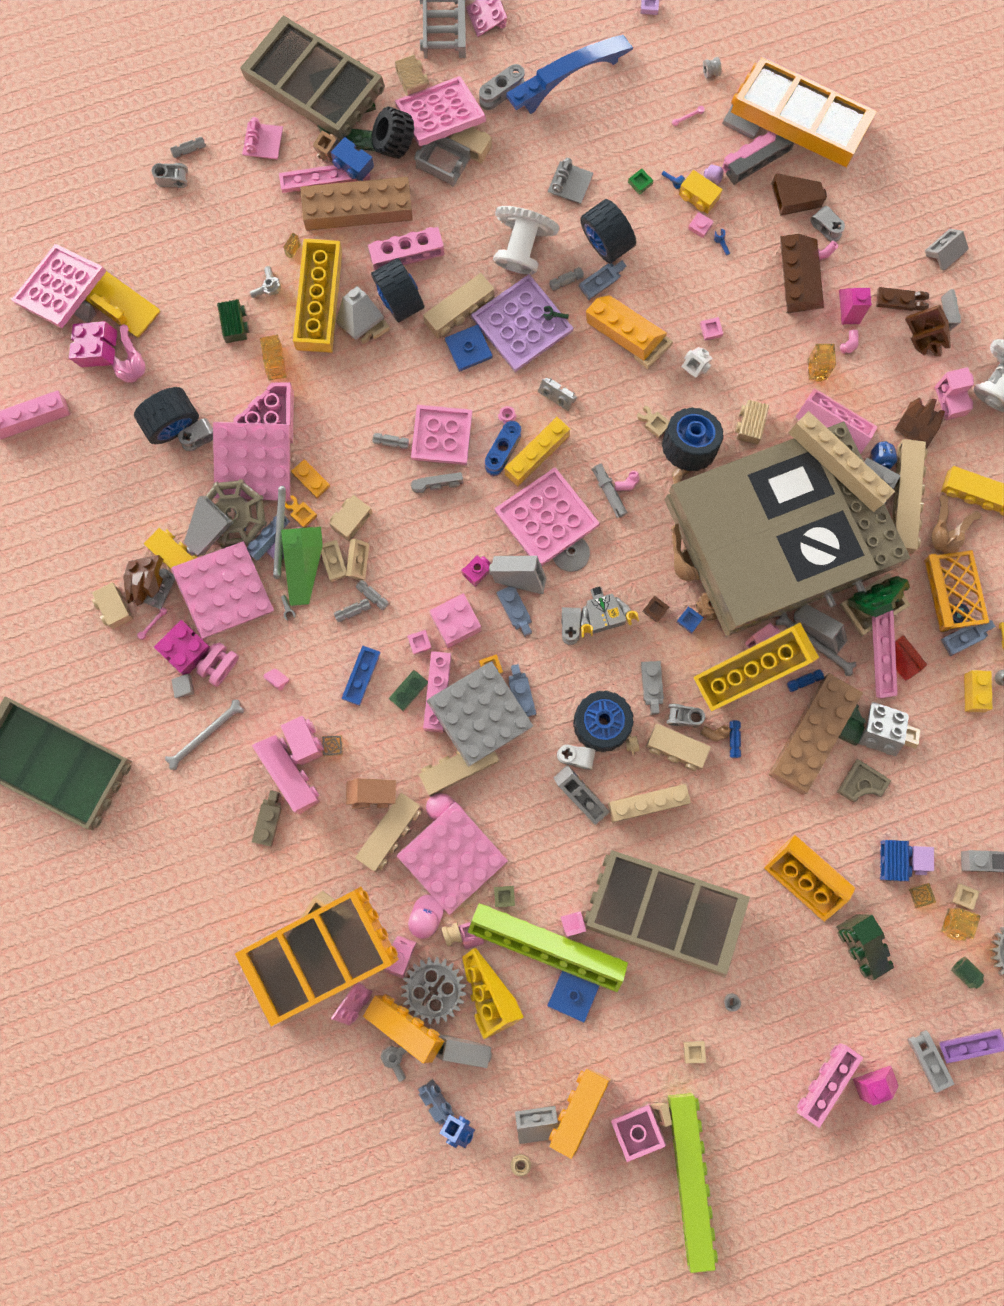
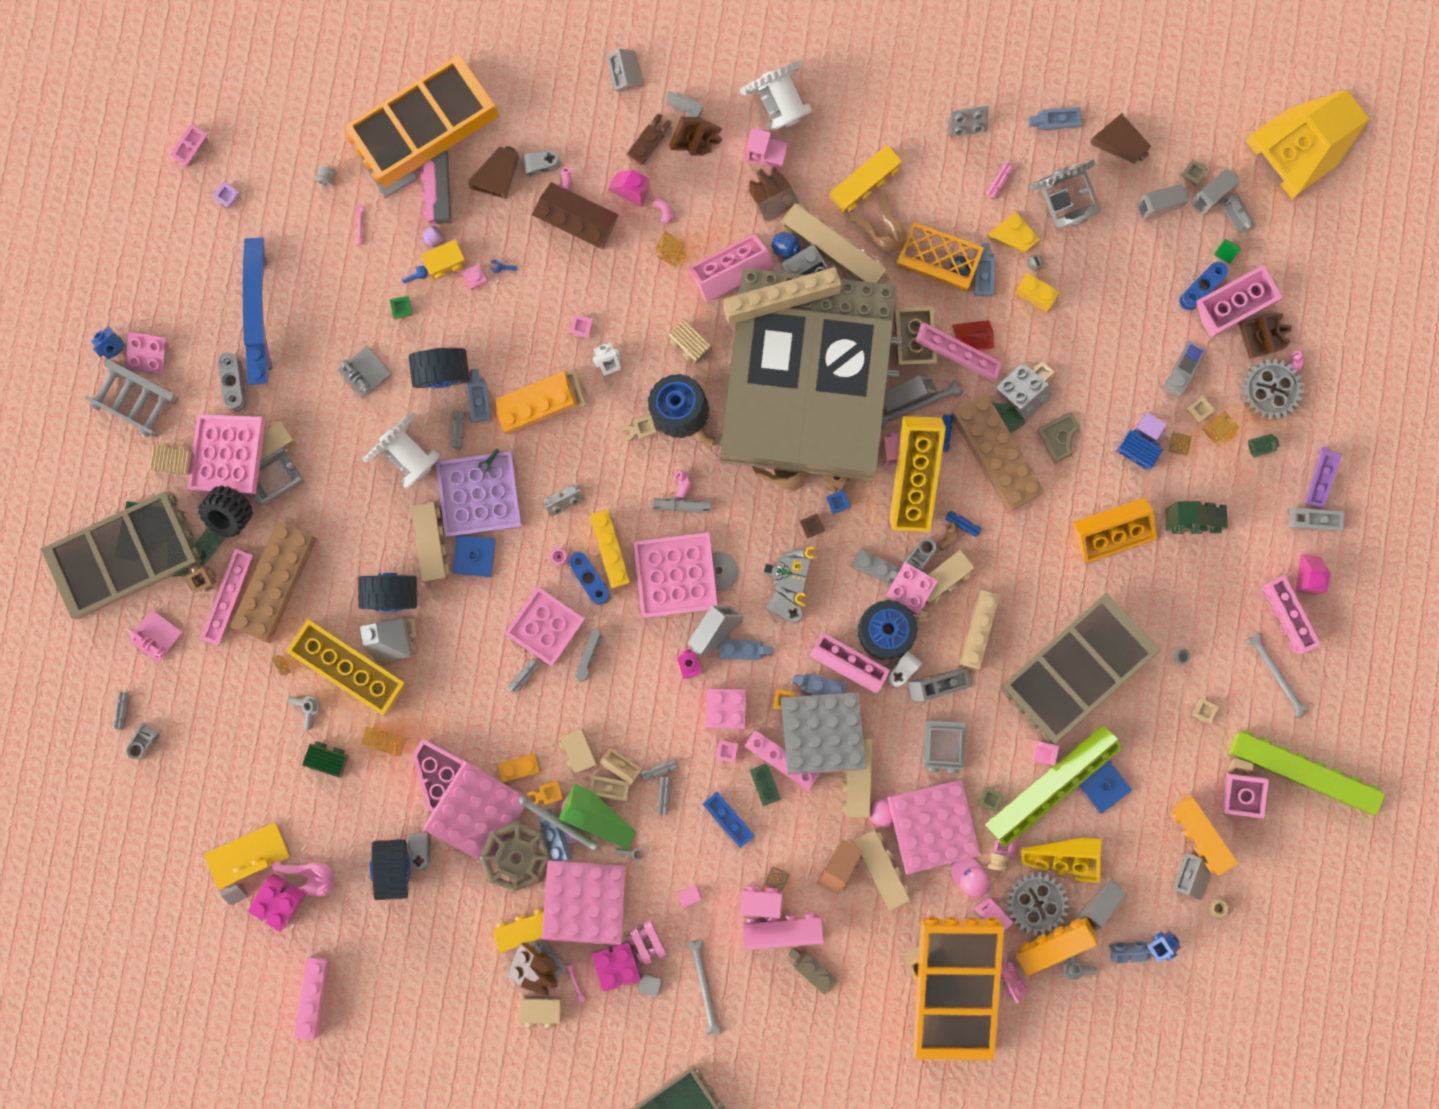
camera: 60 degrees left, 5 degrees up
bright pink plate [12,244,106,328] -> none
light grey slope [184,496,233,556] -> none
blue brick [331,137,374,181] -> none
bright pink brick [368,227,444,271] -> none
dark green plate [847,576,910,618] -> none
none -> bright pink brick [810,632,890,694]
none -> bright pink hinge [886,562,938,614]
none -> window [923,721,966,773]
none -> light grey piece [1247,633,1310,718]

